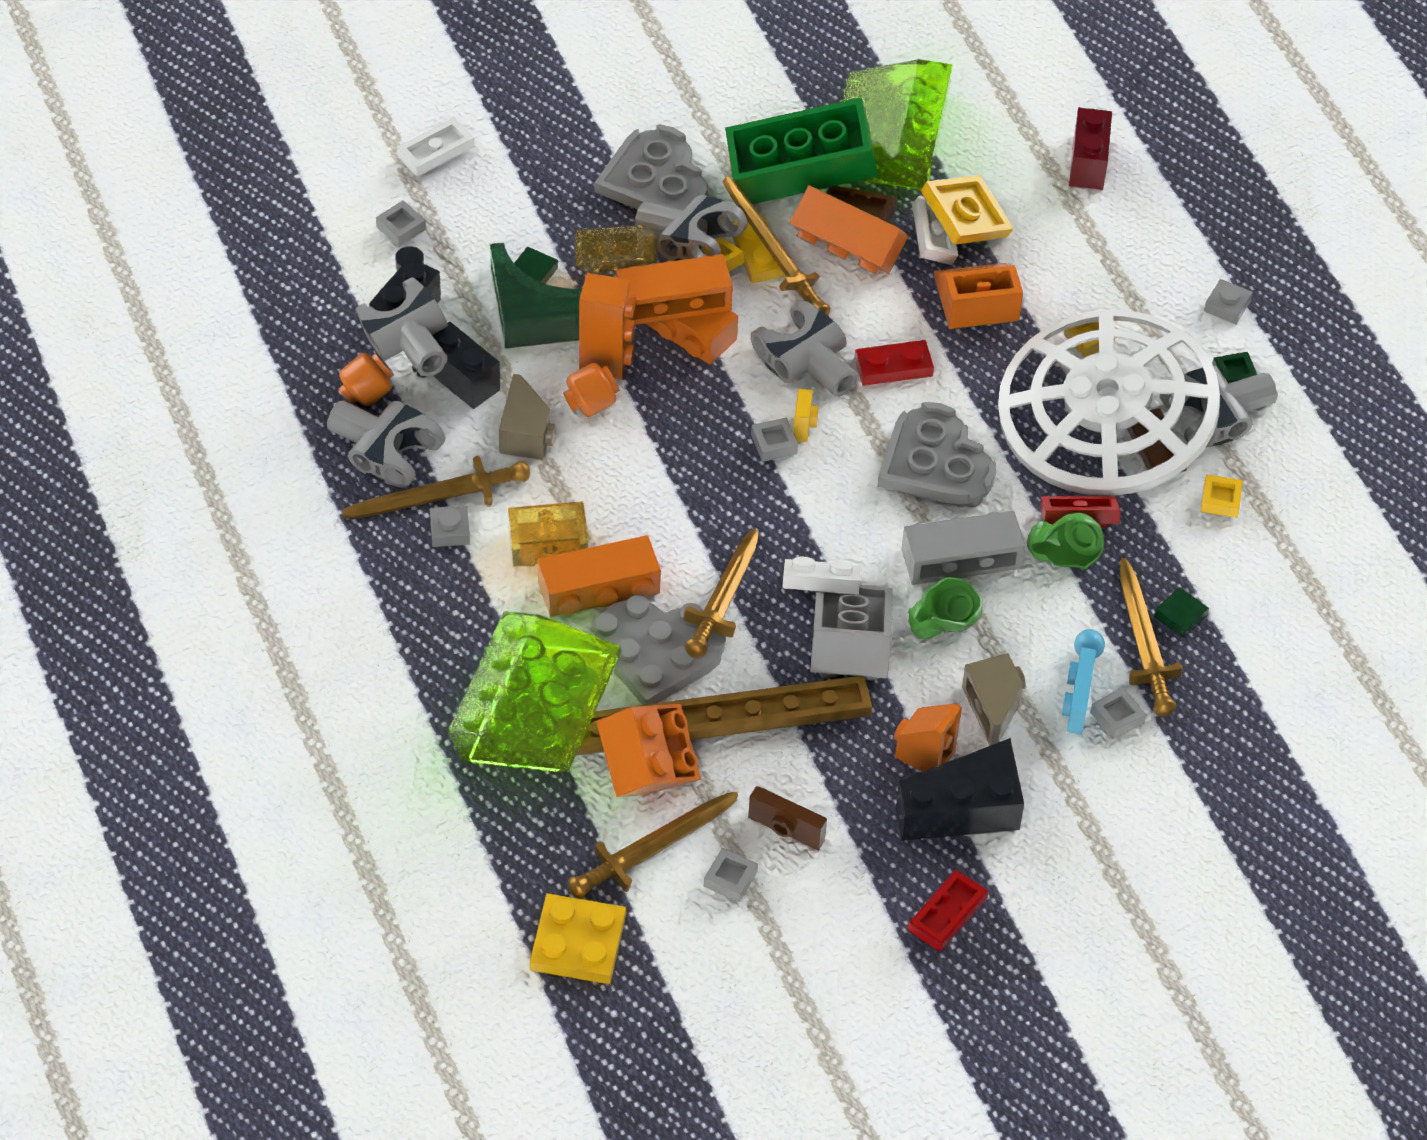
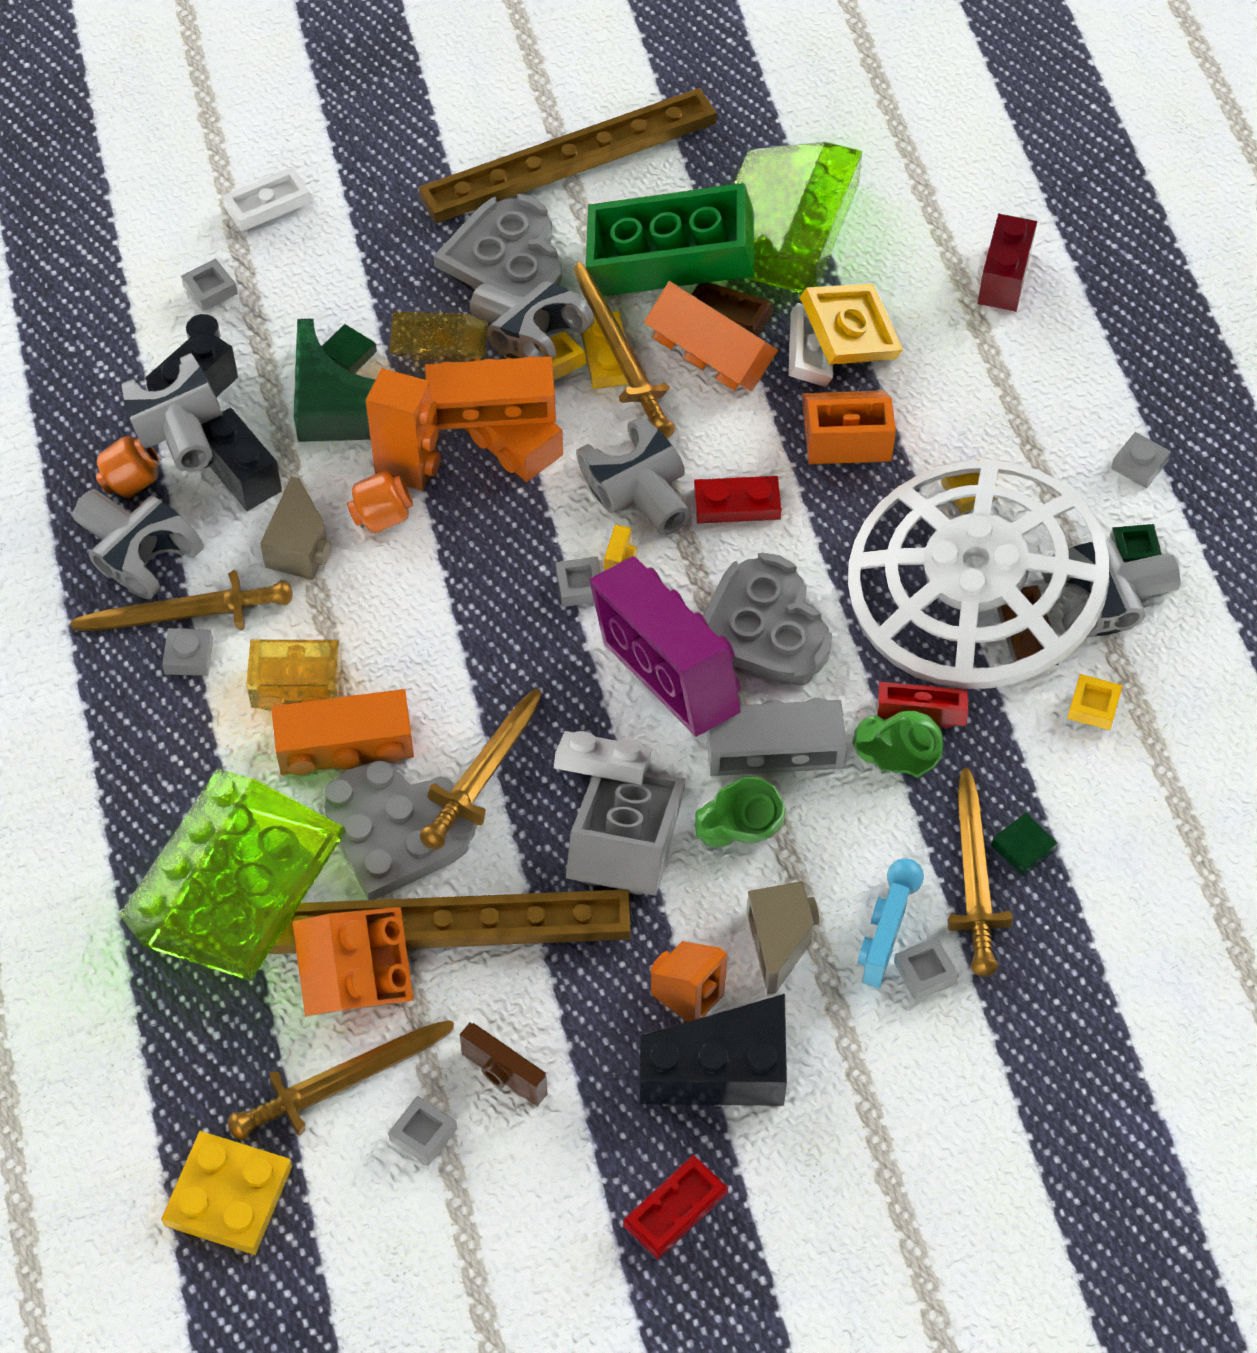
camera: 10 degrees right, 5 degrees up
none -> pearl gold plate [419,88,717,224]
none -> magenta brick [589,556,741,737]

